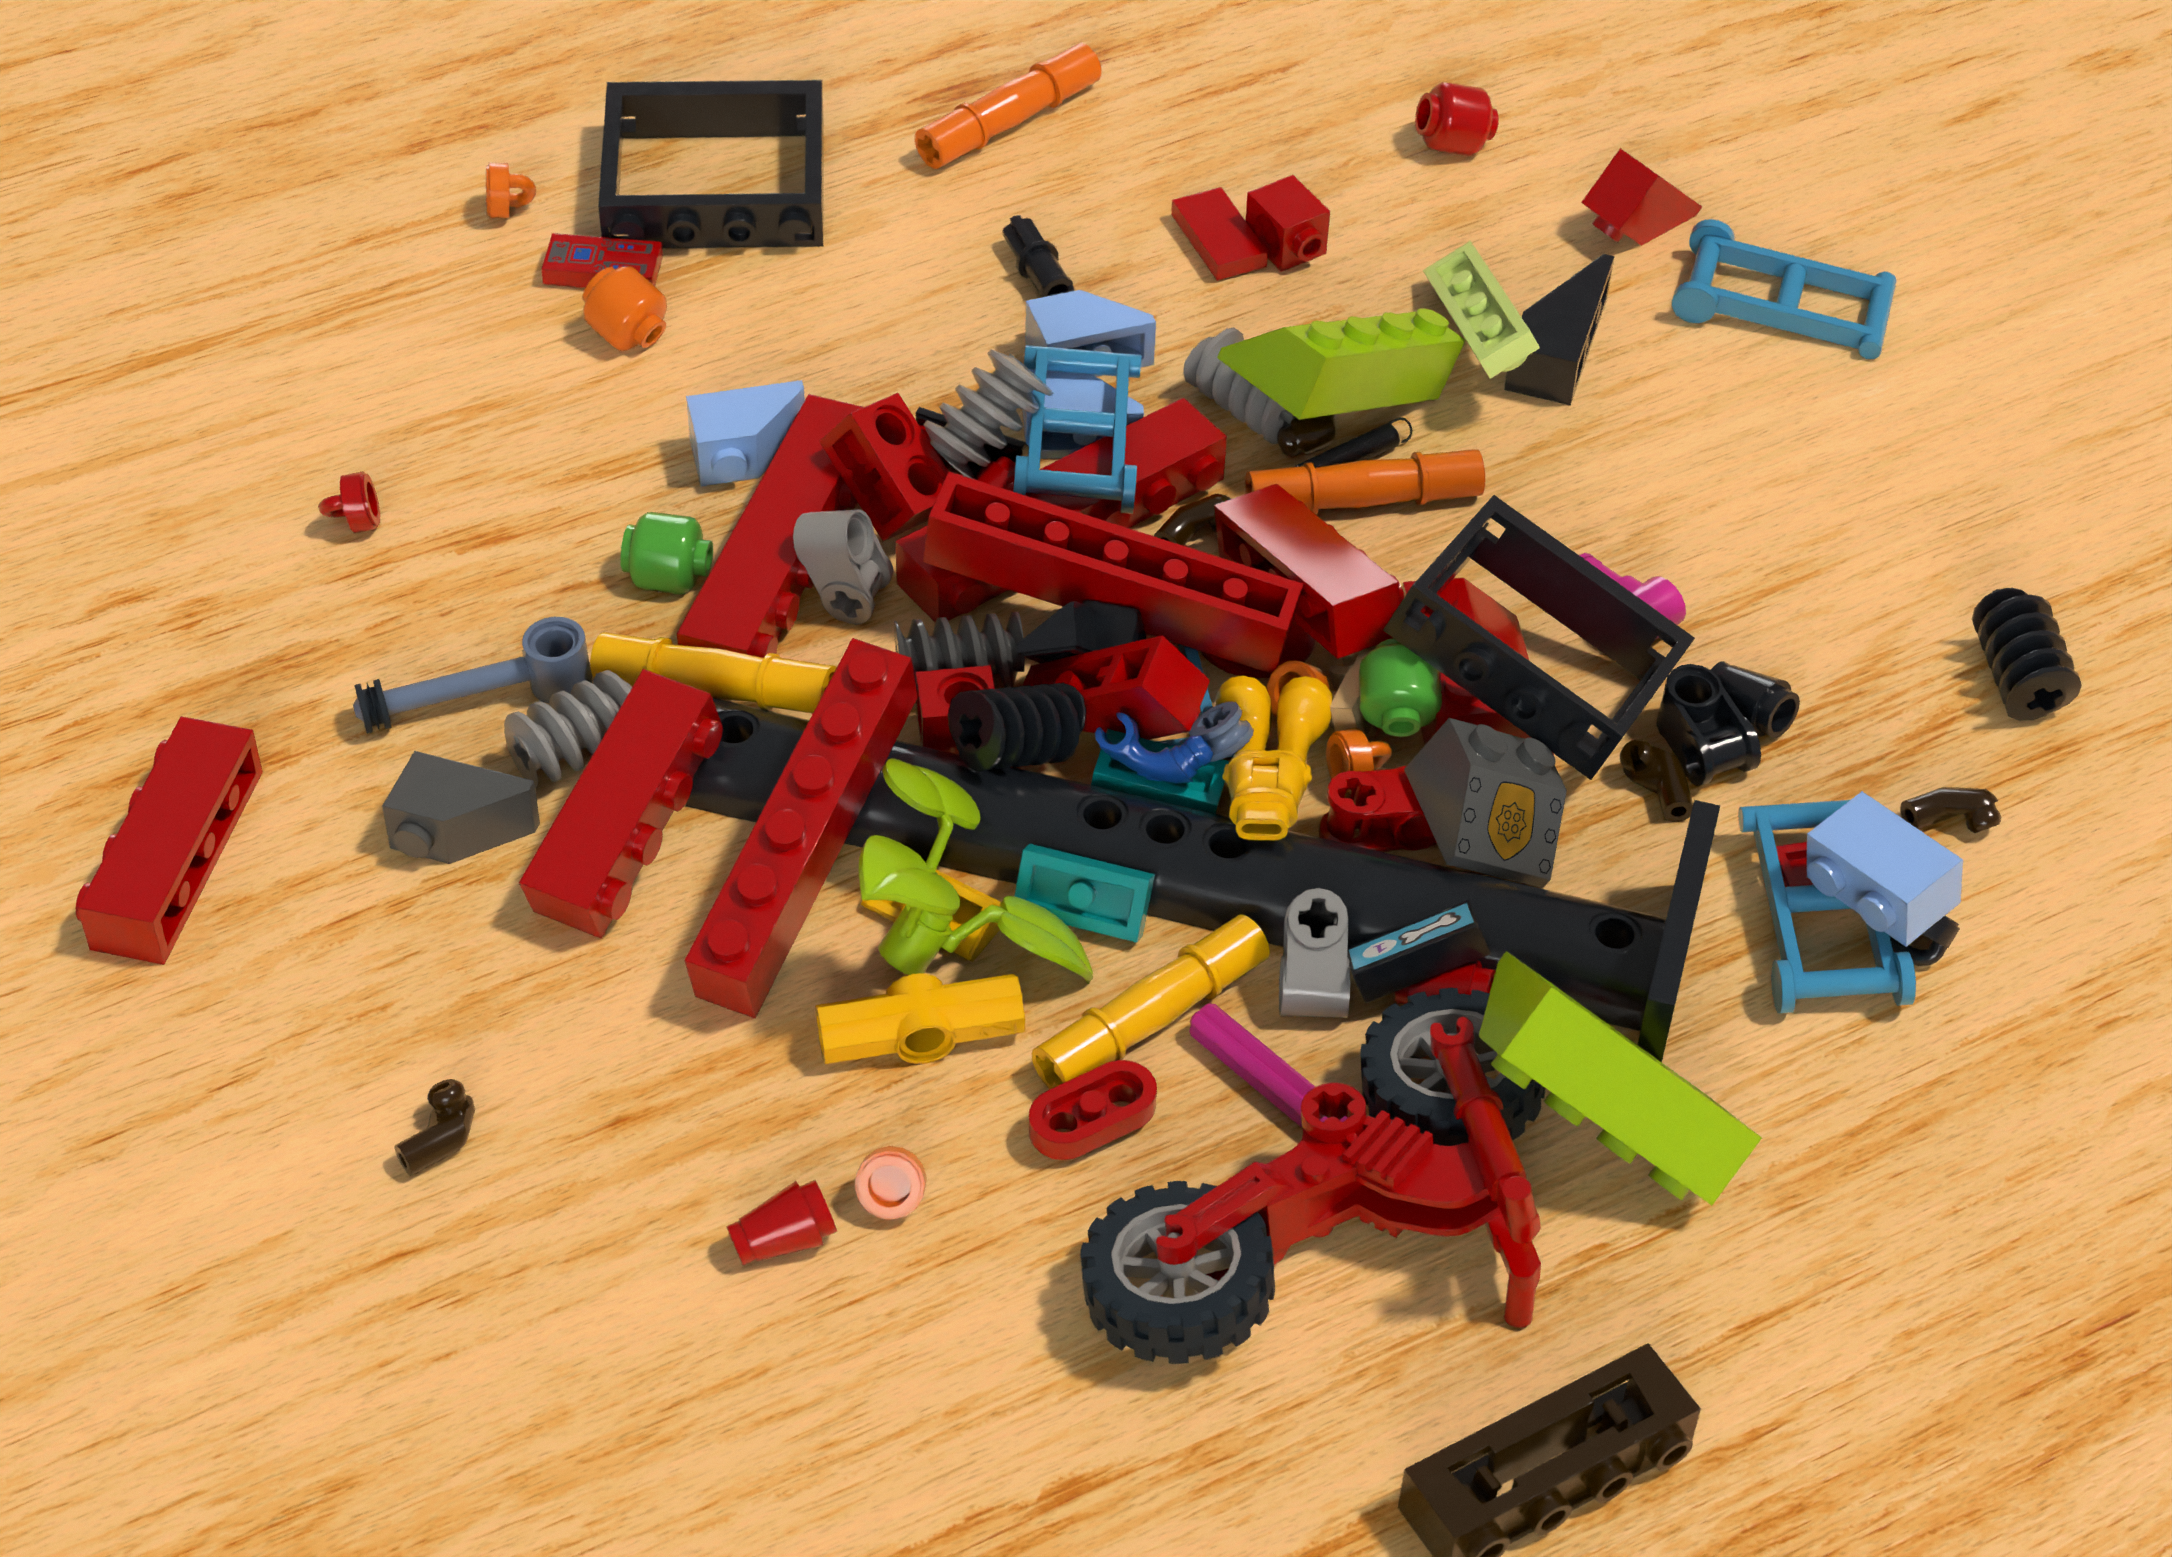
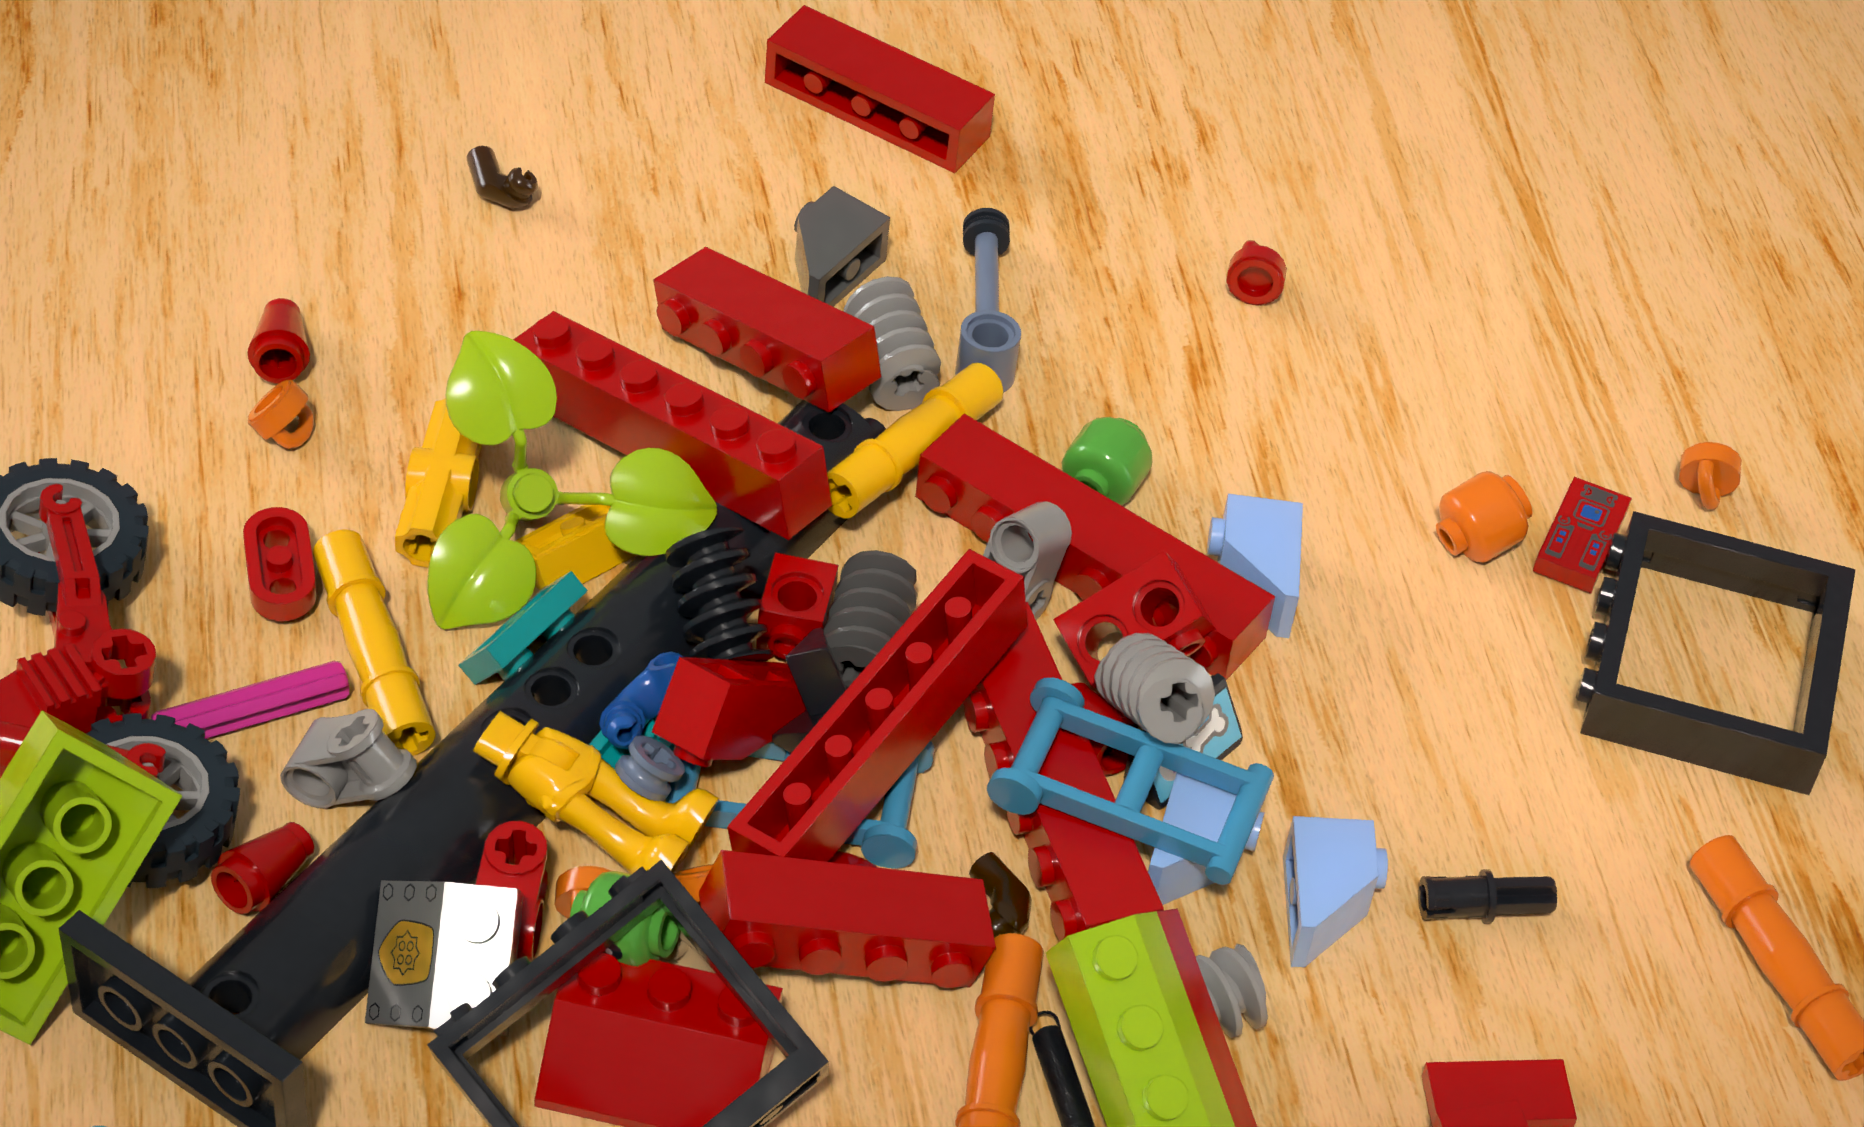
camera: 105 degrees right, 0 degrees up
black slope [1347,900,1491,1004] -> none

